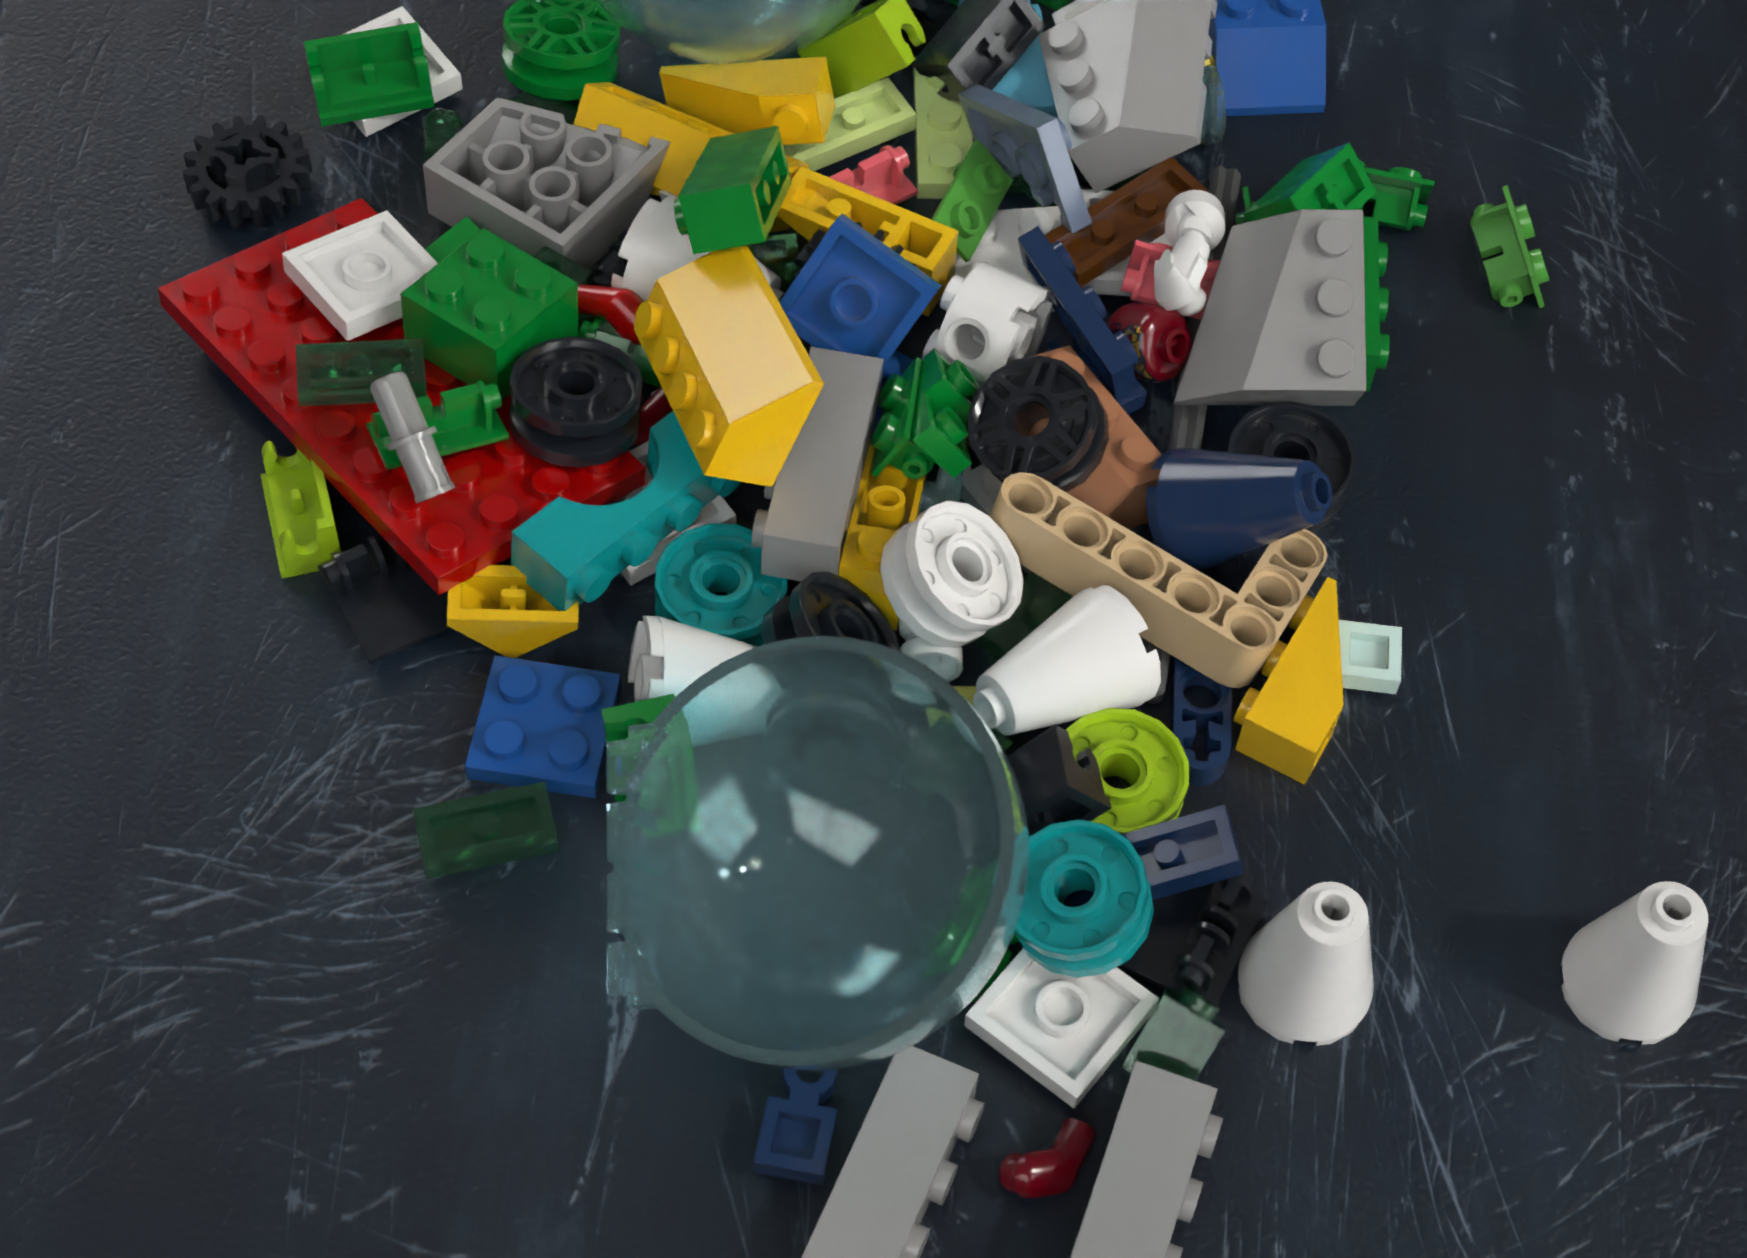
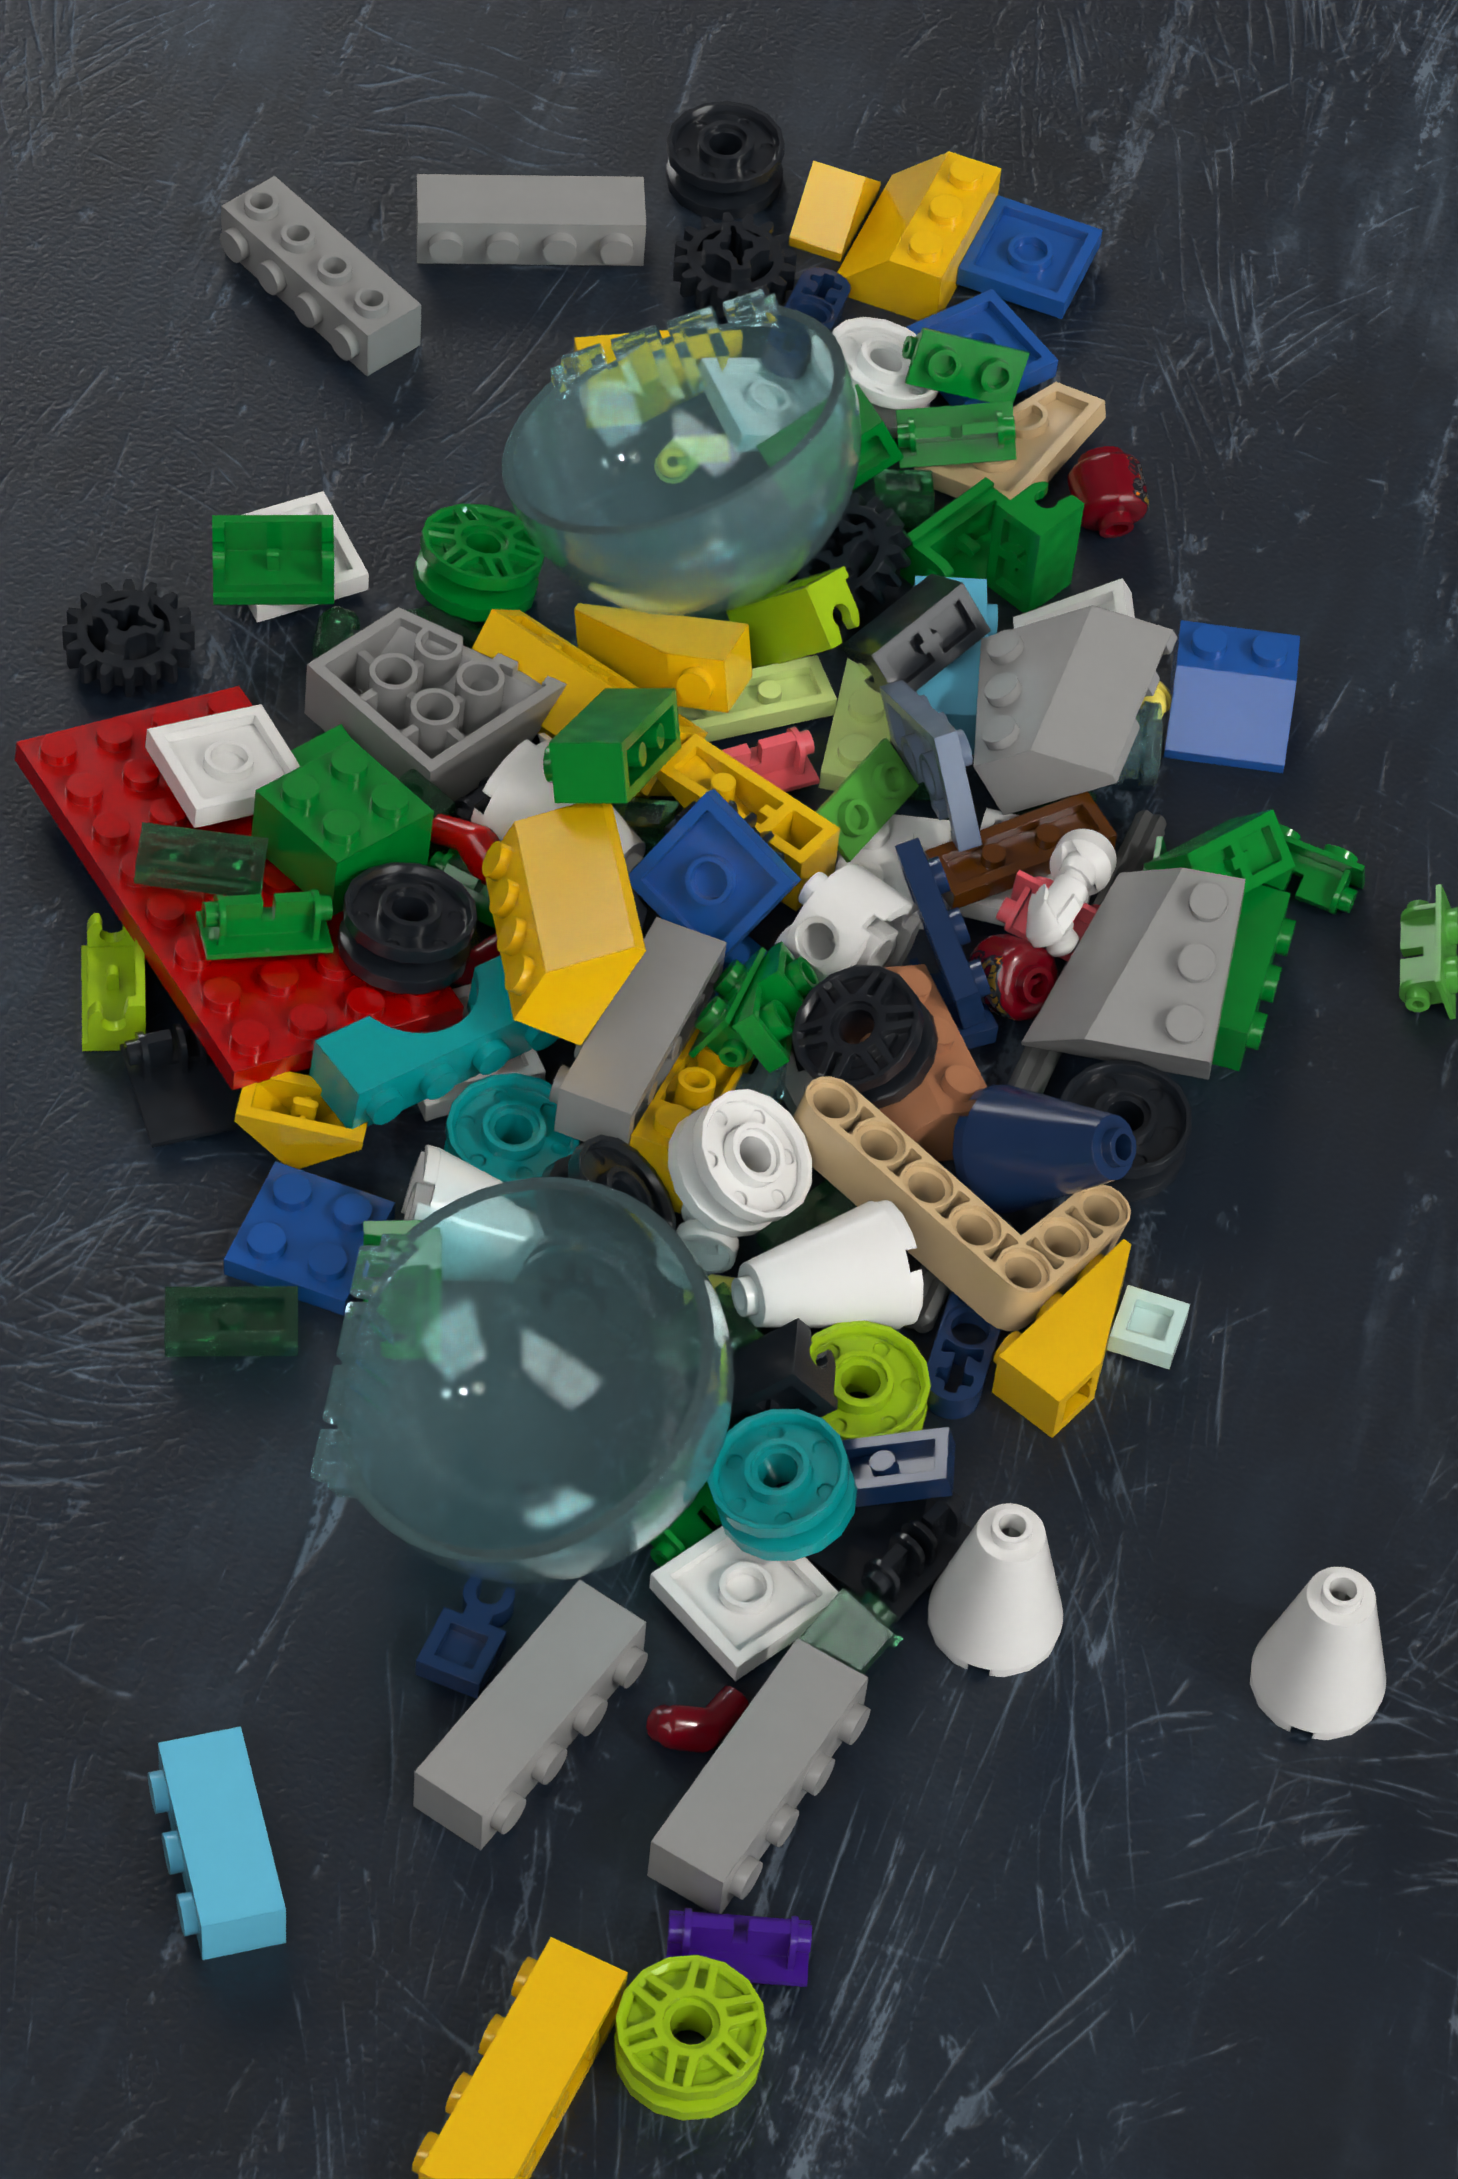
camera: 10 degrees right, 5 degrees down
light grey axle [370,372,456,503] -> none

